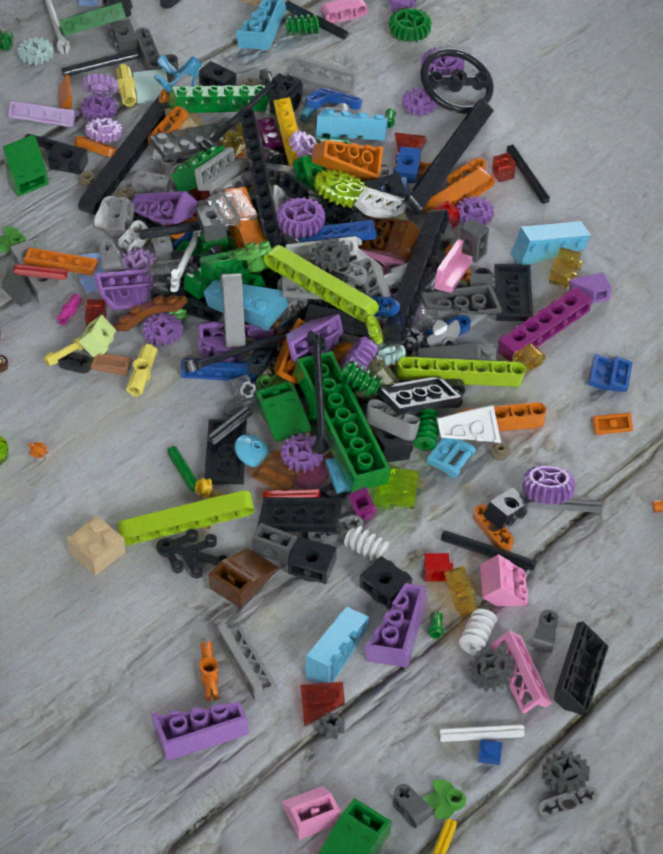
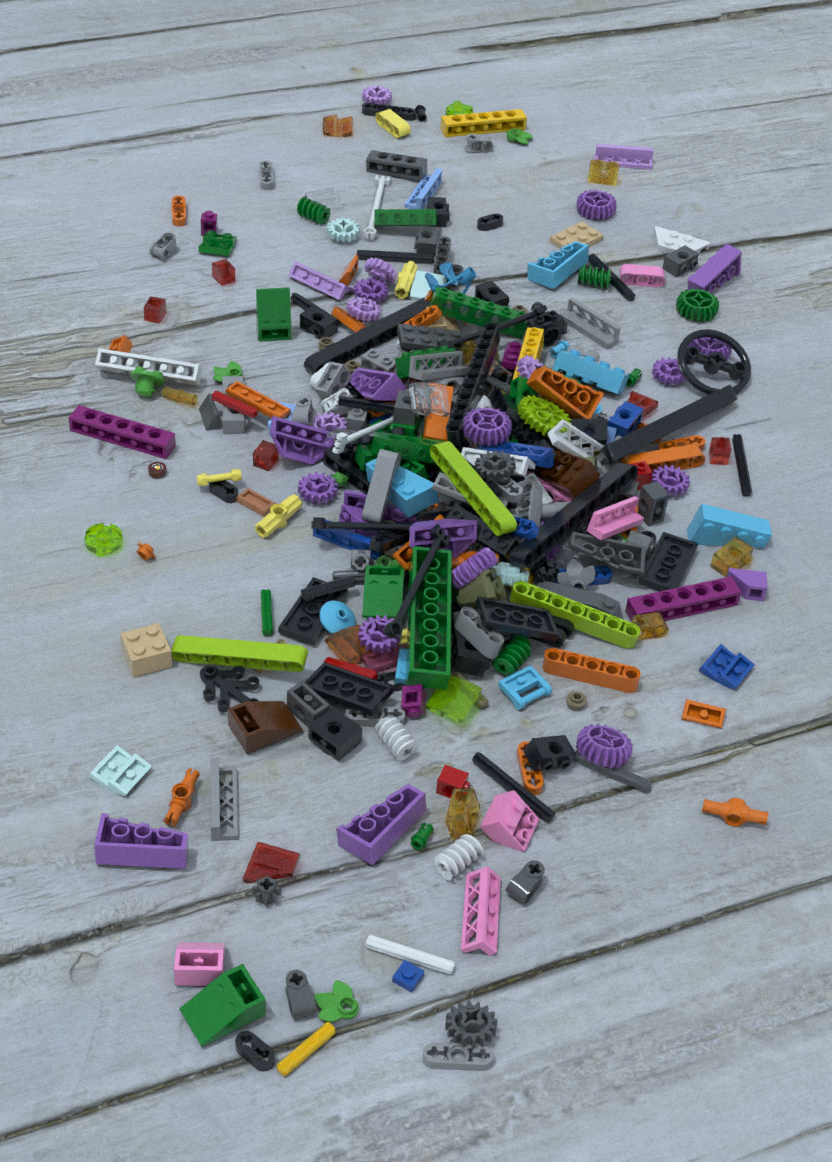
camera: 20 degrees right, 5 degrees down
dark pink pin [56,293,82,325] -> none
yellowish green brick [78,314,116,357] -> none
dark orange plate [113,295,188,331] -> none
yellow plate [195,478,212,498] -> none
bright green plate [234,241,271,272] -> none
blue beam [305,88,363,109] -> none
medium azure wedge [305,607,369,689] -> none
green piece [339,359,383,397] -> none
black brick [359,556,412,609] -> none
lime gear [366,316,383,345] -> none
white wing [436,405,501,443] -> none
dark grey gear [469,647,516,692] -> none
black piece [554,621,609,715] -> none
none -> light aqua slope [89,745,152,796]

